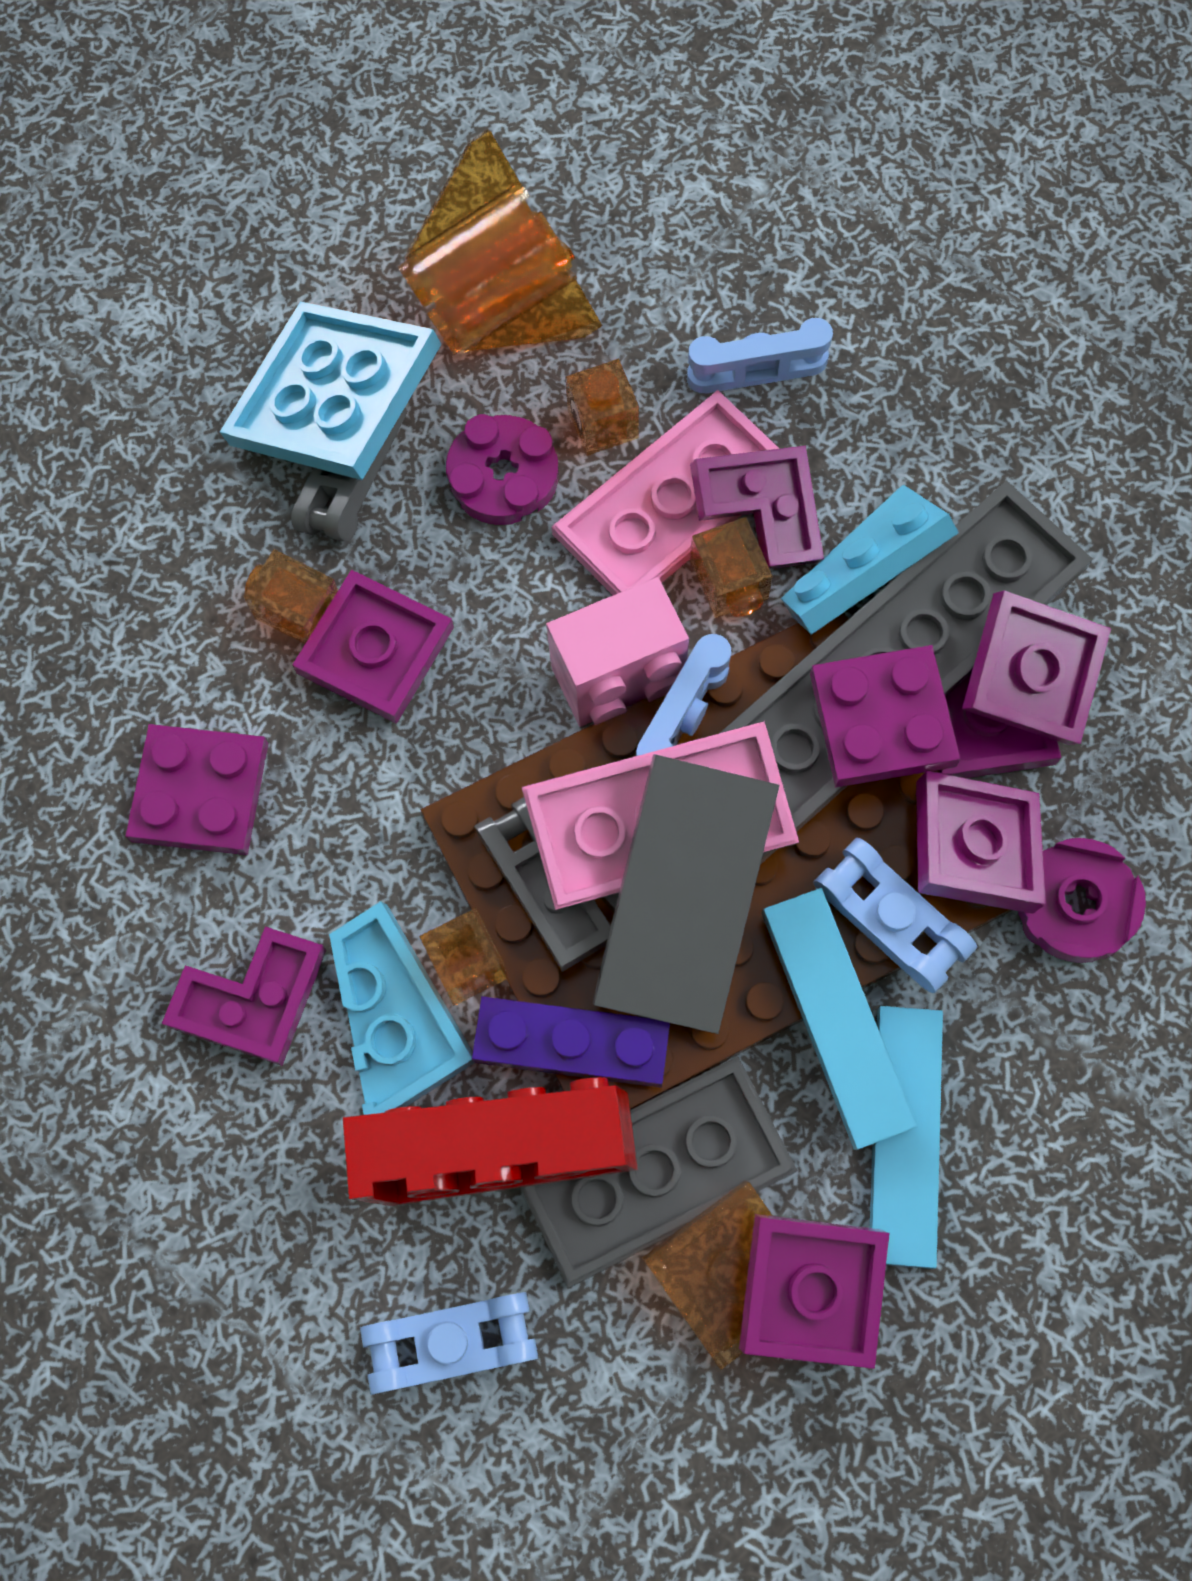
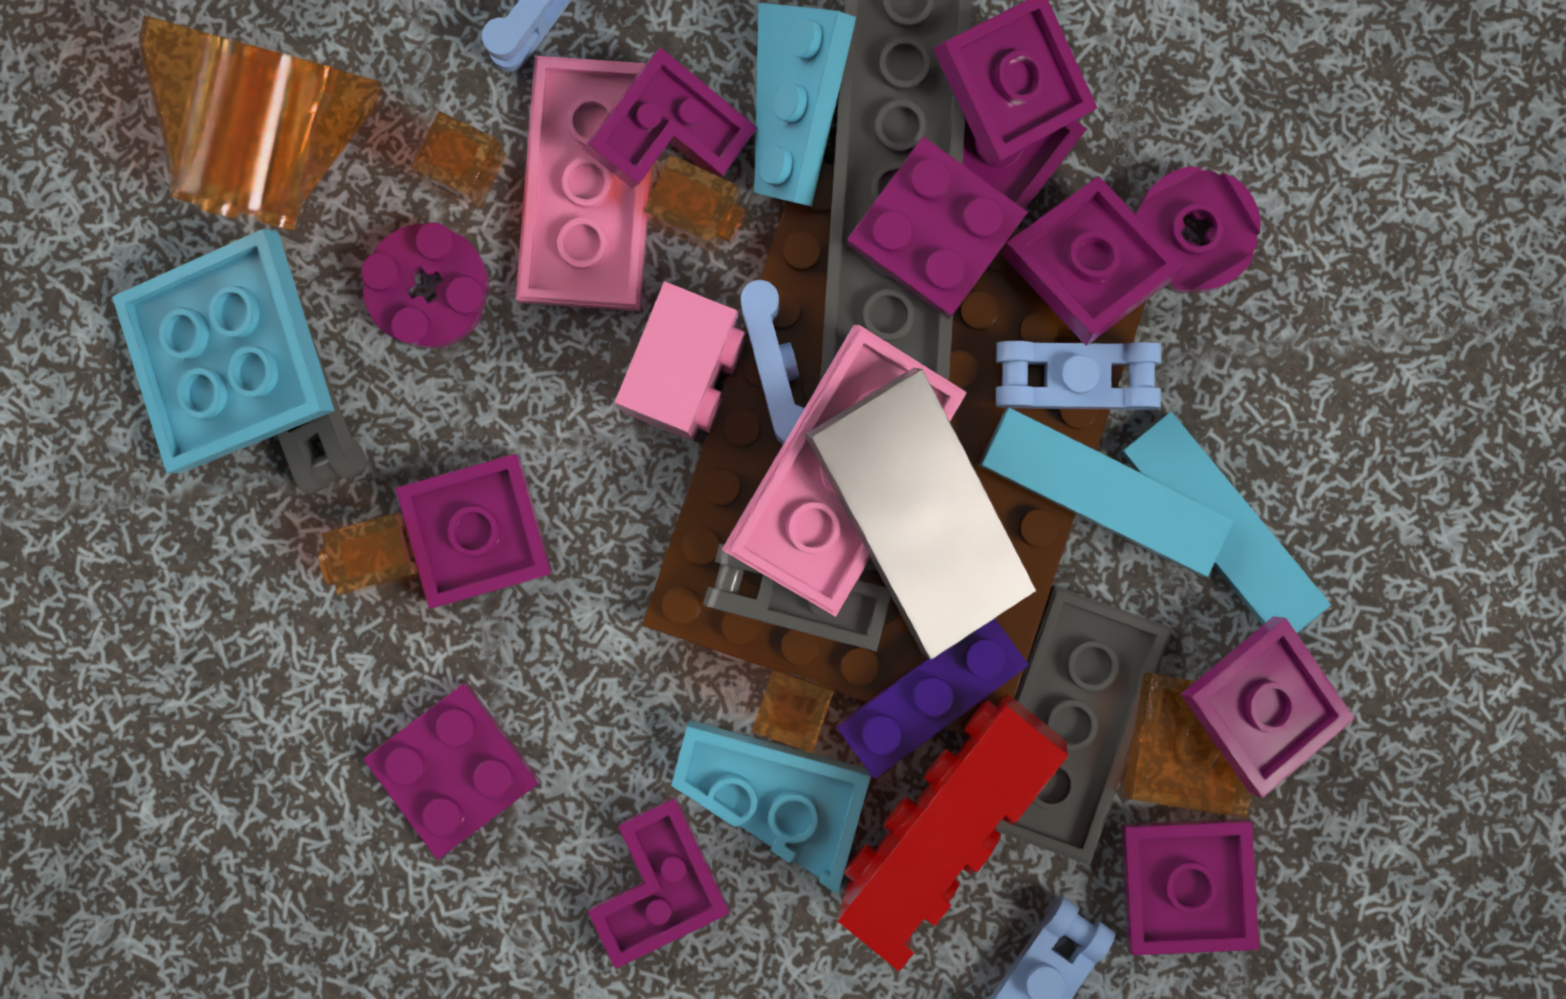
camera: 45 degrees left, 15 degrees up
none -> magenta plate [1121,819,1259,956]

